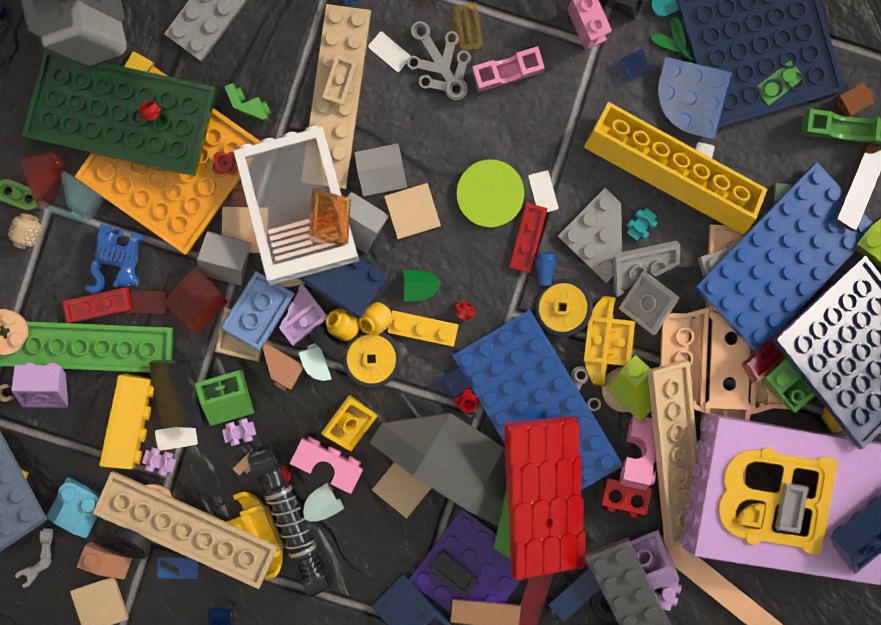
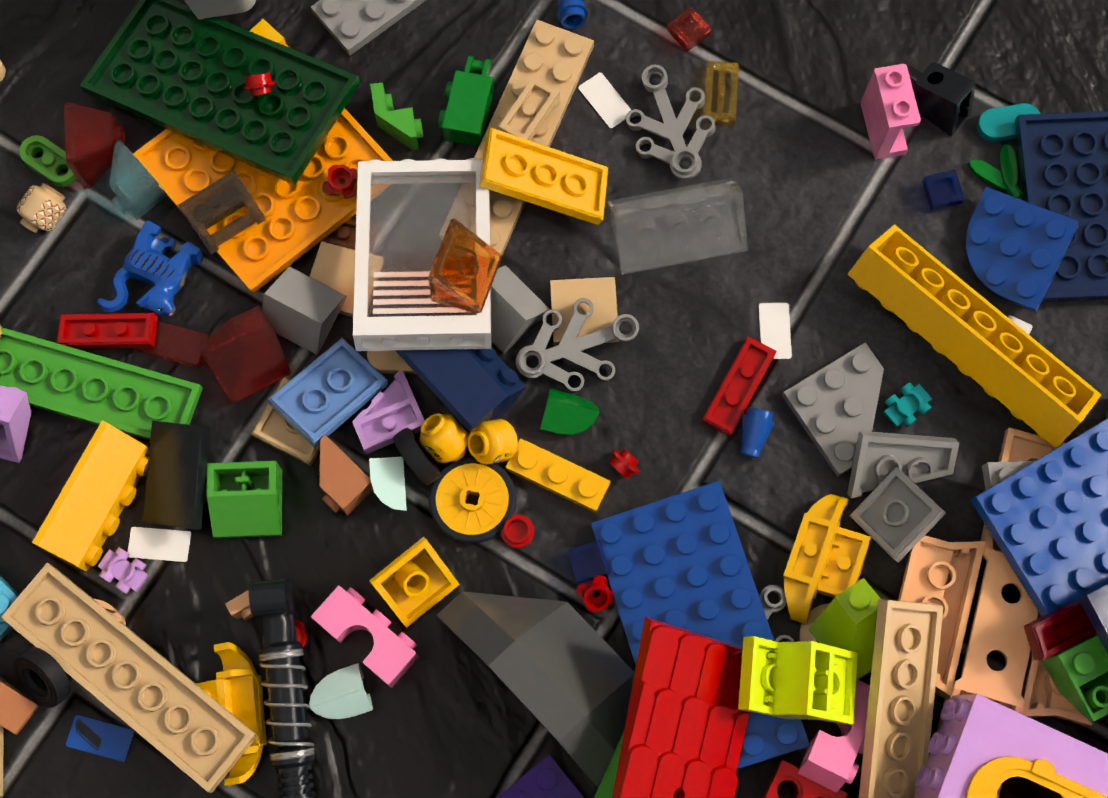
camera: 10 degrees right, 15 degrees down
lavender piece [222,418,256,446] -> none
light grey slope [354,143,407,197] -> none
tan tile [372,462,432,518] -> none
lime tile [457,160,524,228] -> none
bright pink arch [472,47,545,92] -> none
yellow wheel [535,279,593,337] -> none
none -> clear smoke plate [178,171,266,254]
none -> green brick [438,55,494,147]
none -> yellow tile [479,127,608,225]
none -> red plate [501,514,535,548]
none -> light grey plant [516,298,639,392]
none -> clear slope [608,177,748,275]
none -> neon yellow bracket [738,636,858,725]

